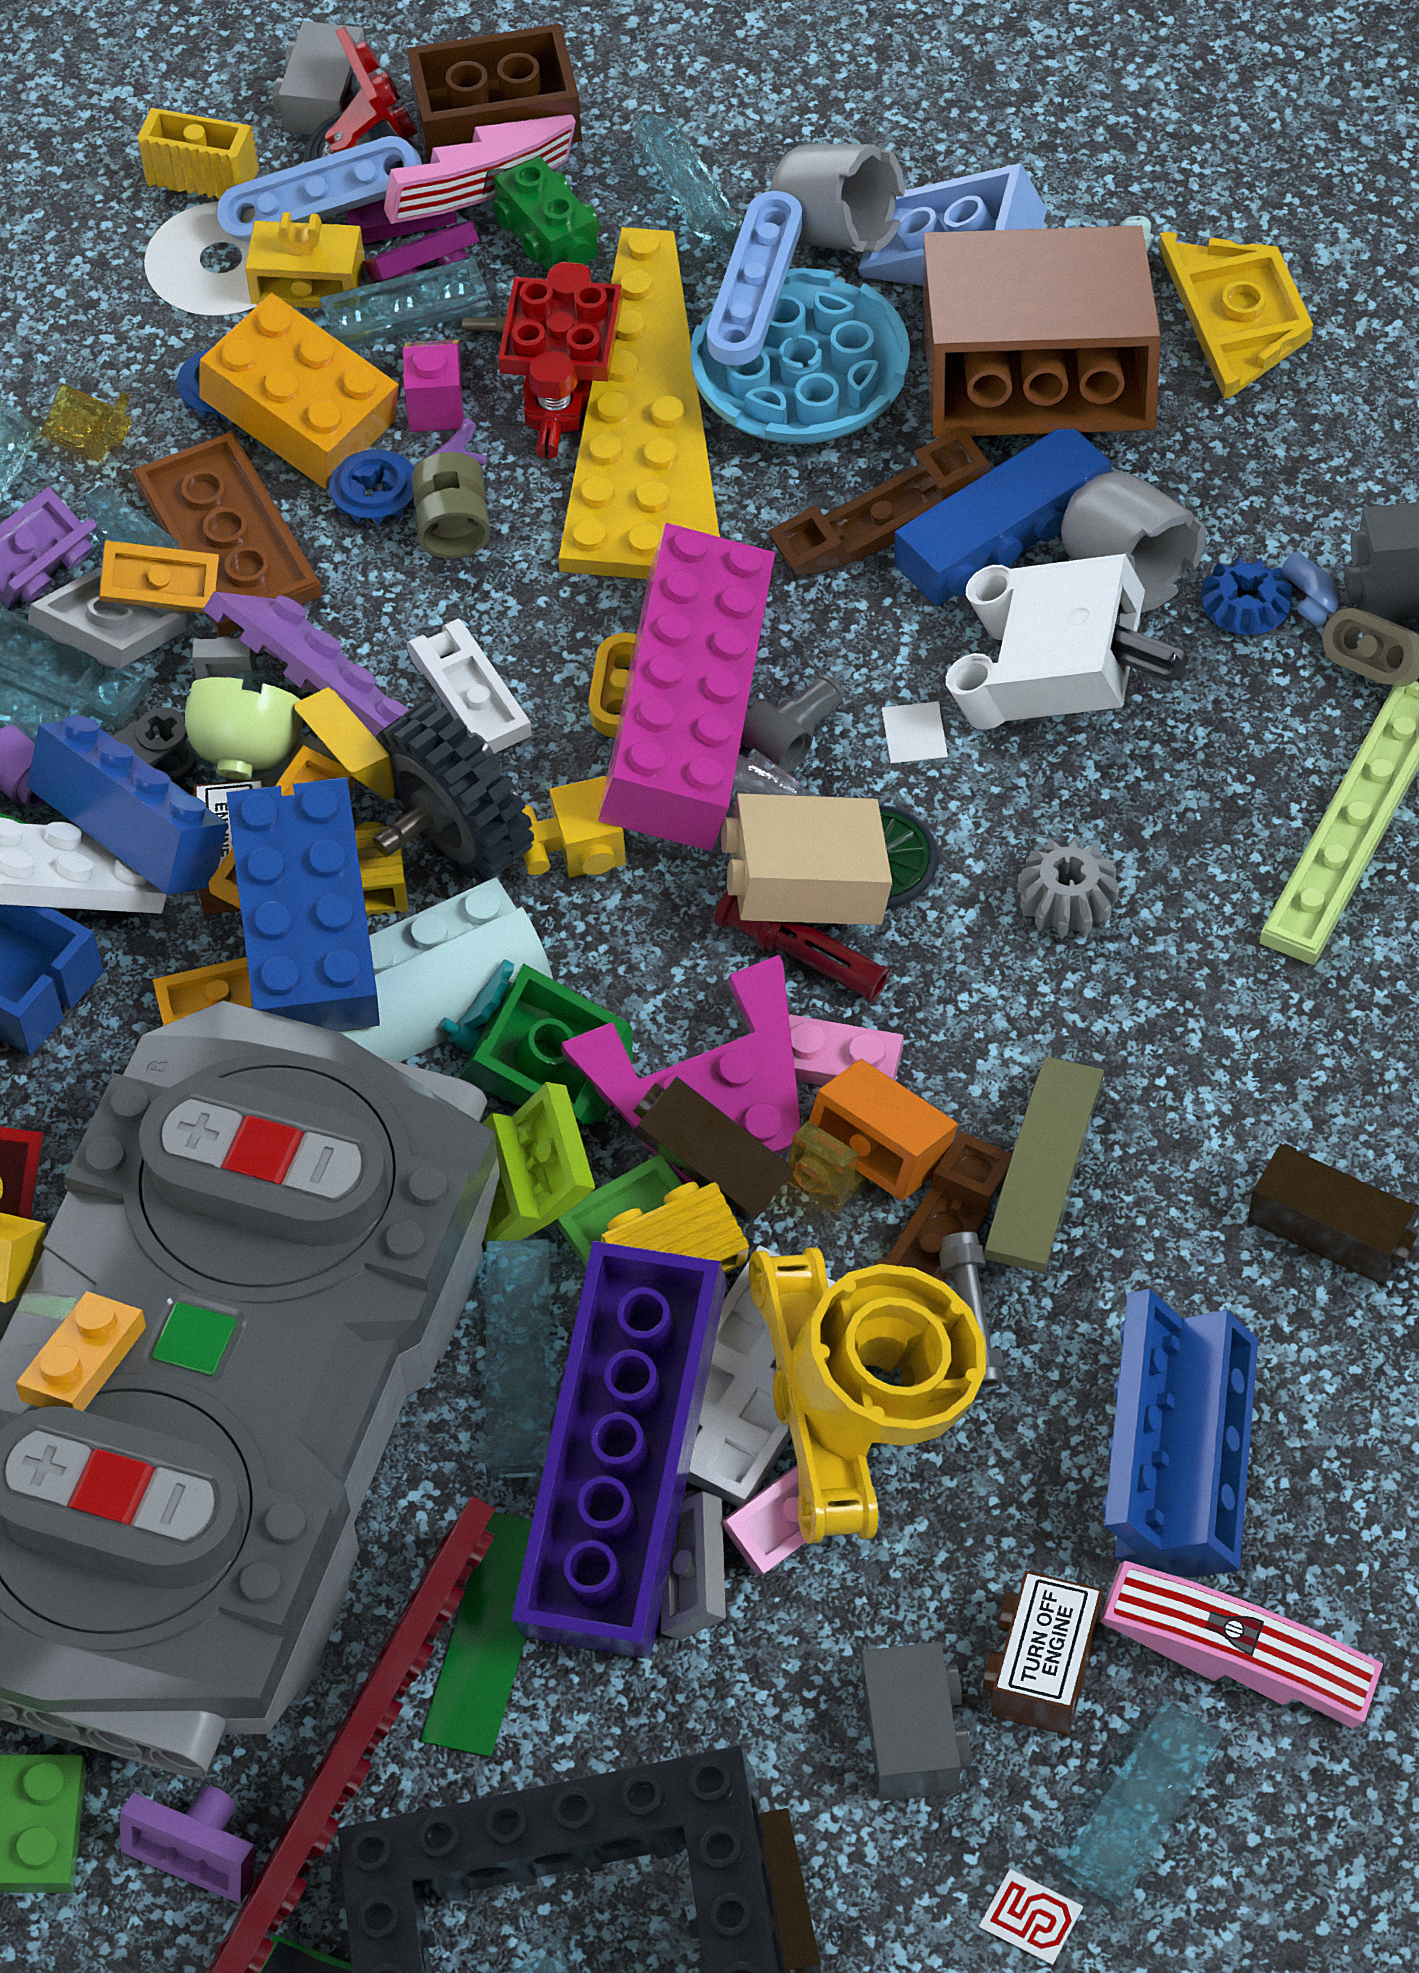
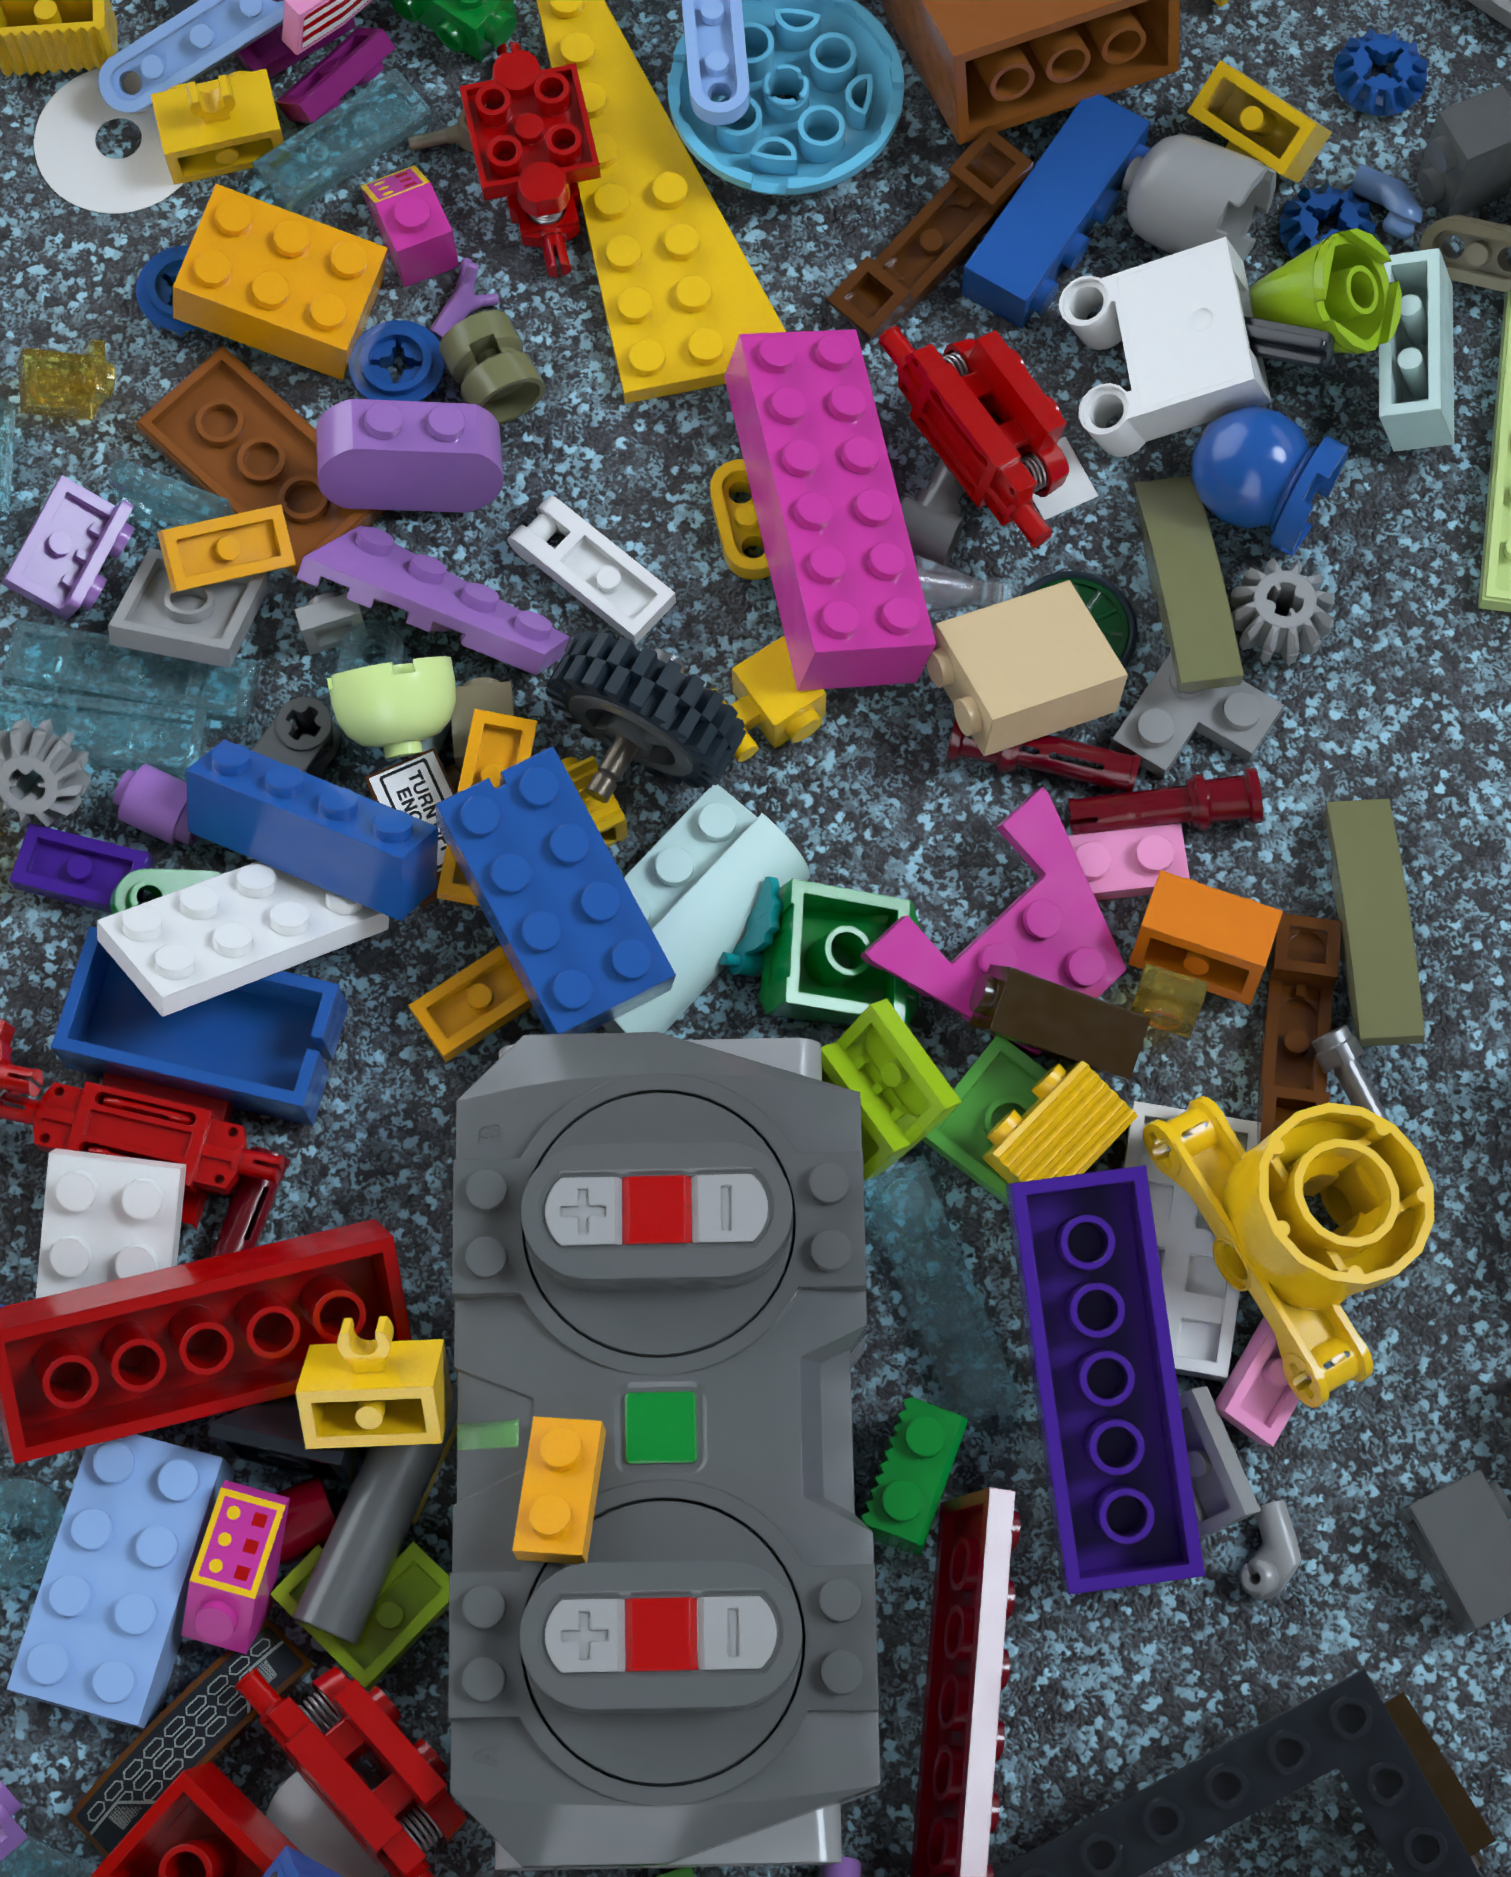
camera: 20 degrees left, 15 degrees up
yellow slope [294,687,395,800] -> none
green sticker [421,1512,533,1757] -> none
none -> medium lavender brick [316,399,504,513]
none -> green brick [860,1397,968,1556]
none -> red piece [877,326,1069,548]
none -> dark red pin [1067,767,1263,835]
none -> light grey plate [1110,652,1284,779]
none -> olive slope [1133,476,1244,693]
none -> yellow brick [1187,60,1332,183]
none -> blue tile [1191,405,1349,557]
none -> light grey arm [1240,1500,1302,1600]
none -> lime cone [1248,228,1402,354]
none -> blue gear [1333,27,1428,116]
none -> light aqua brick [1379,248,1454,452]

